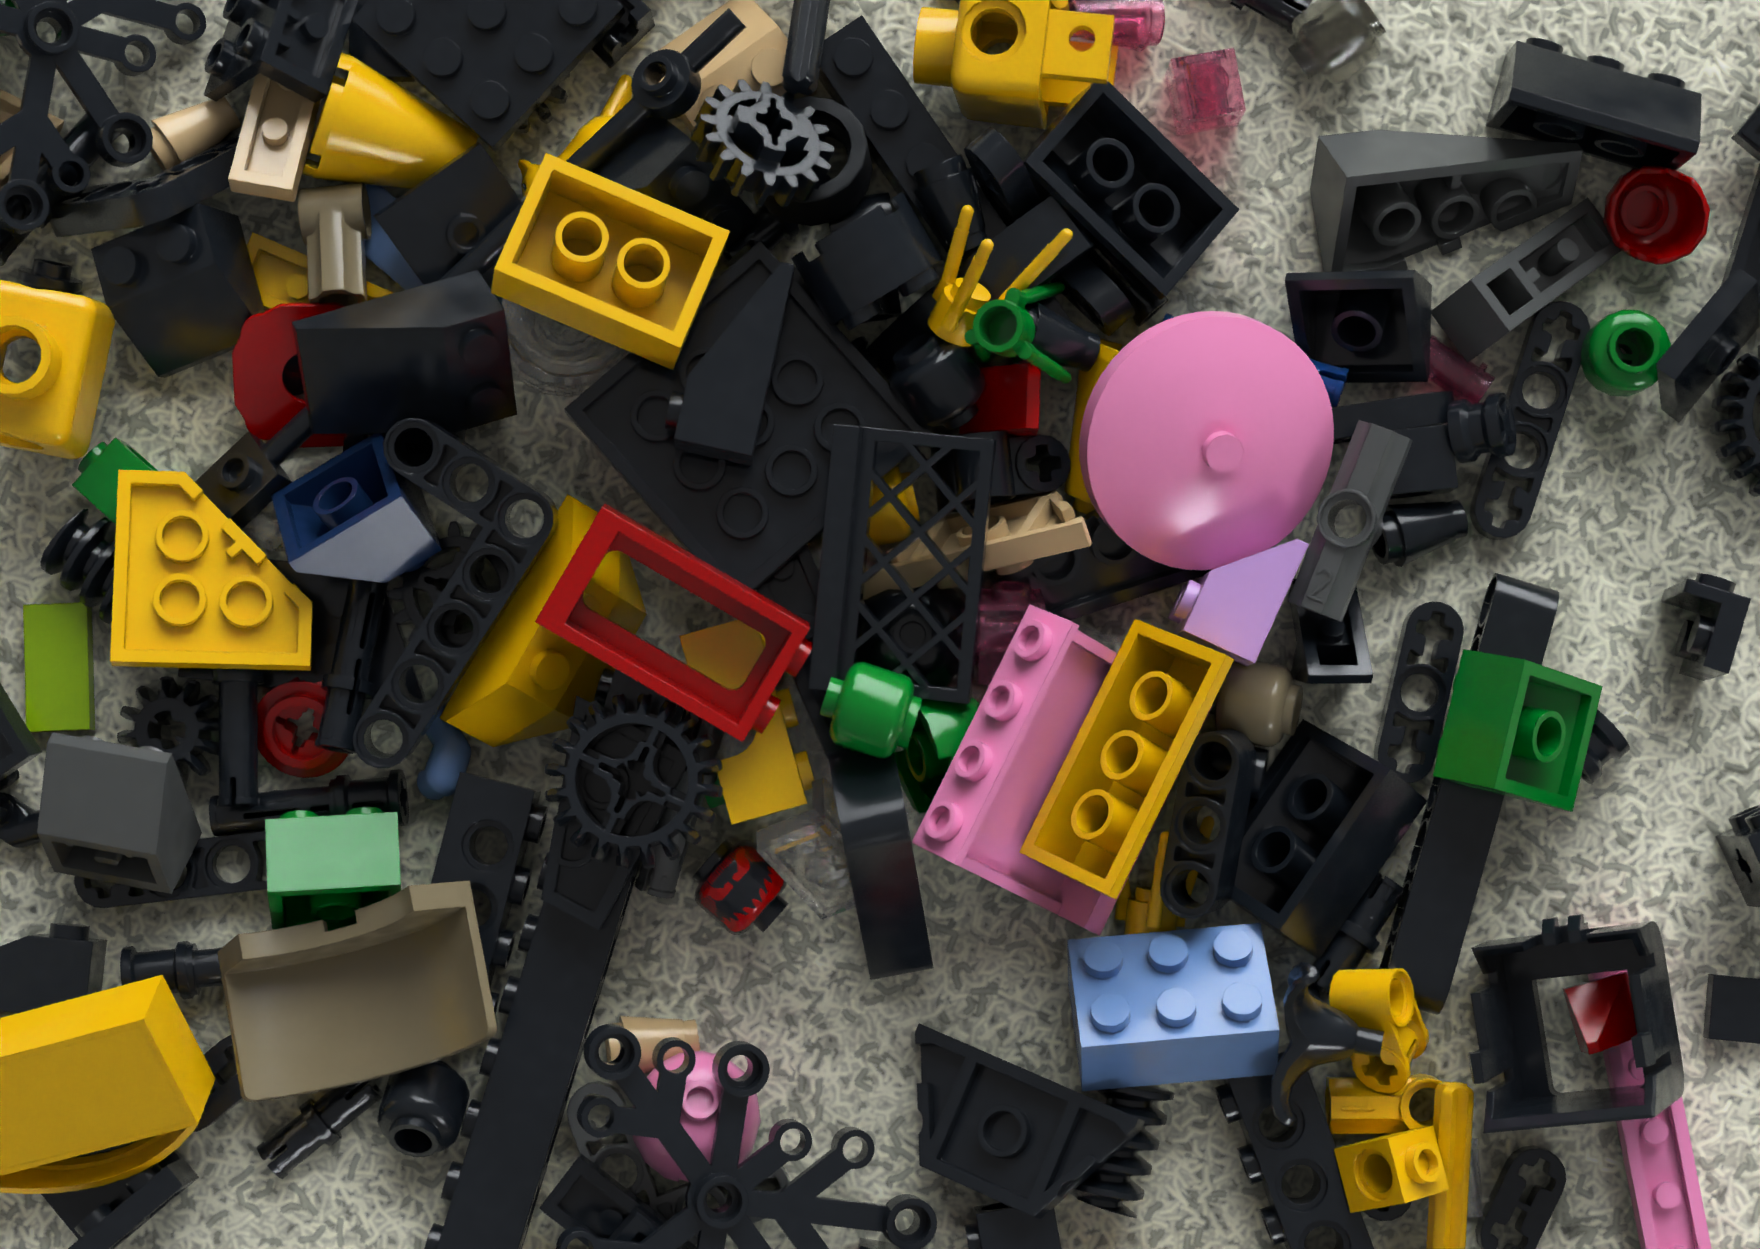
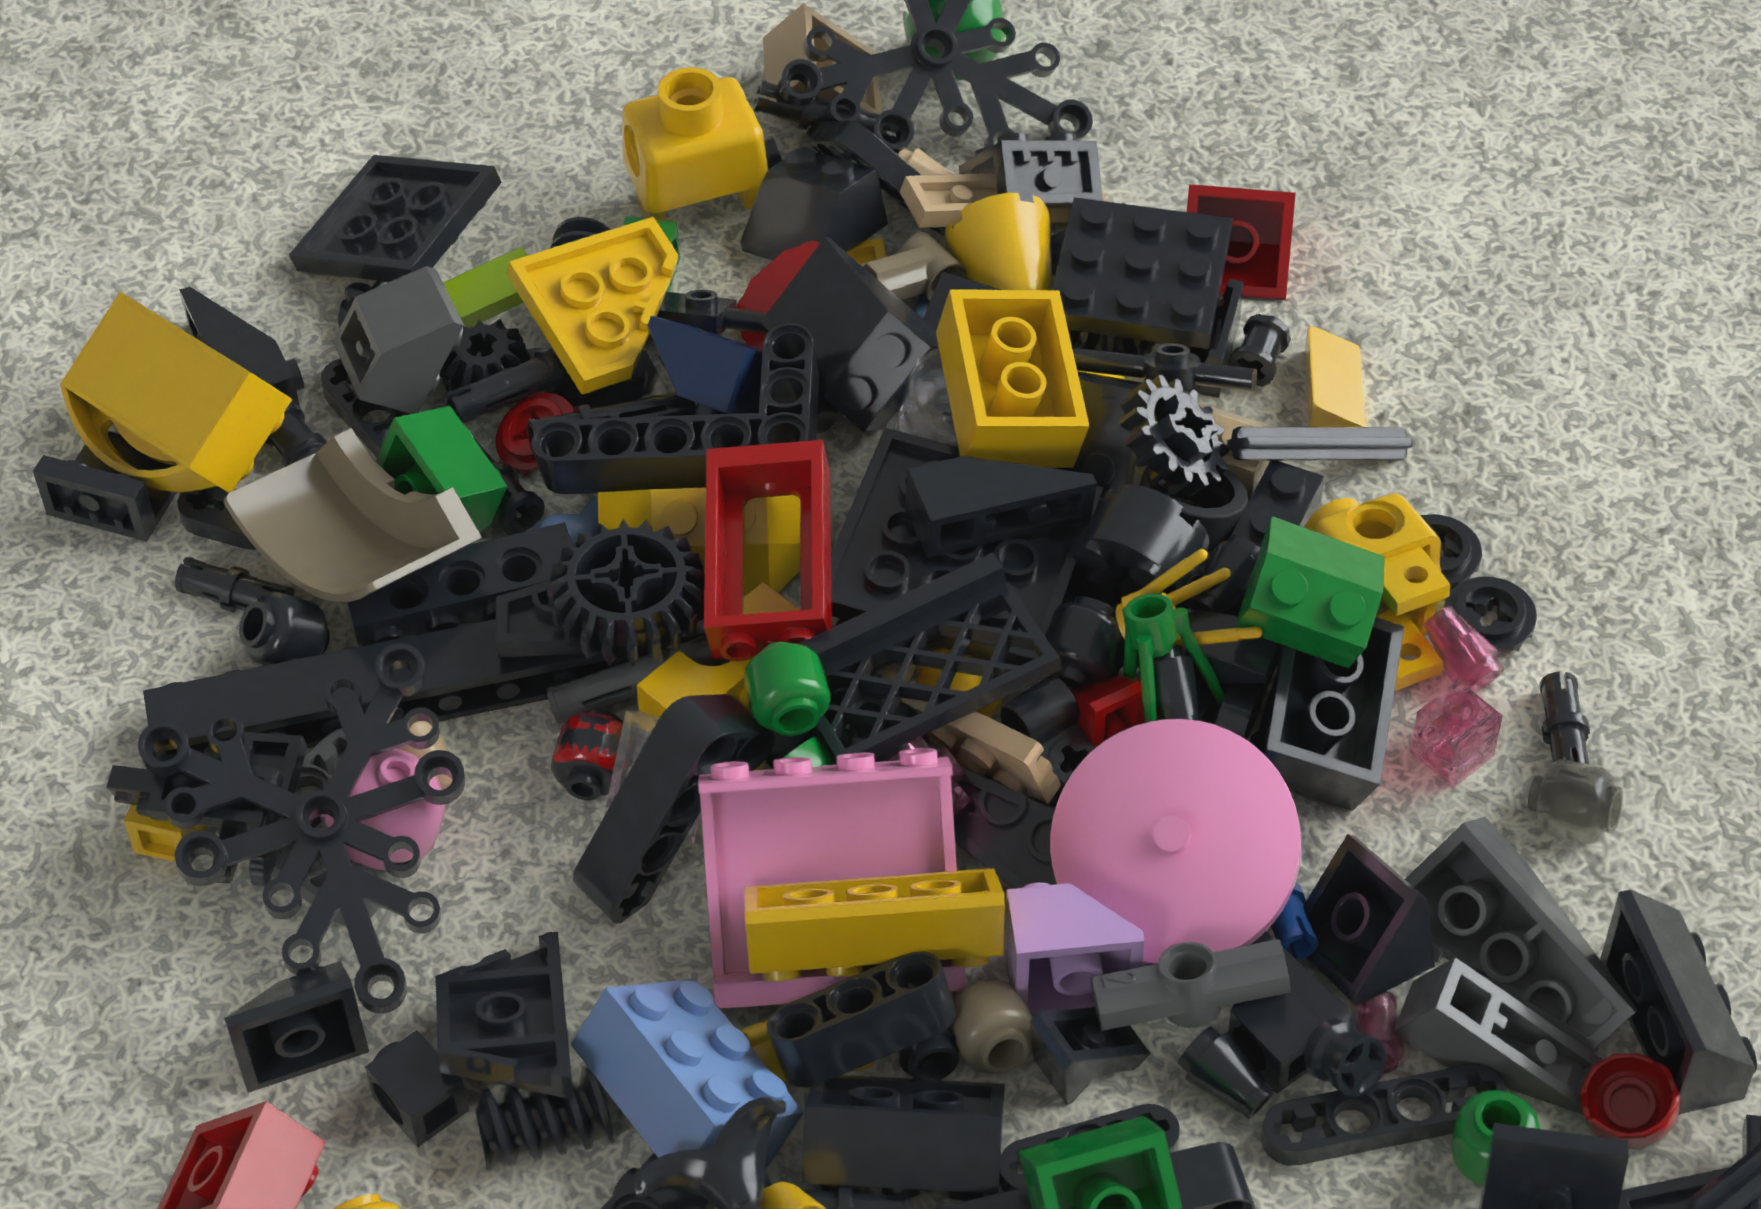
camera: 60 degrees right, 35 degrees down
none -> green slope [1235,516,1385,668]

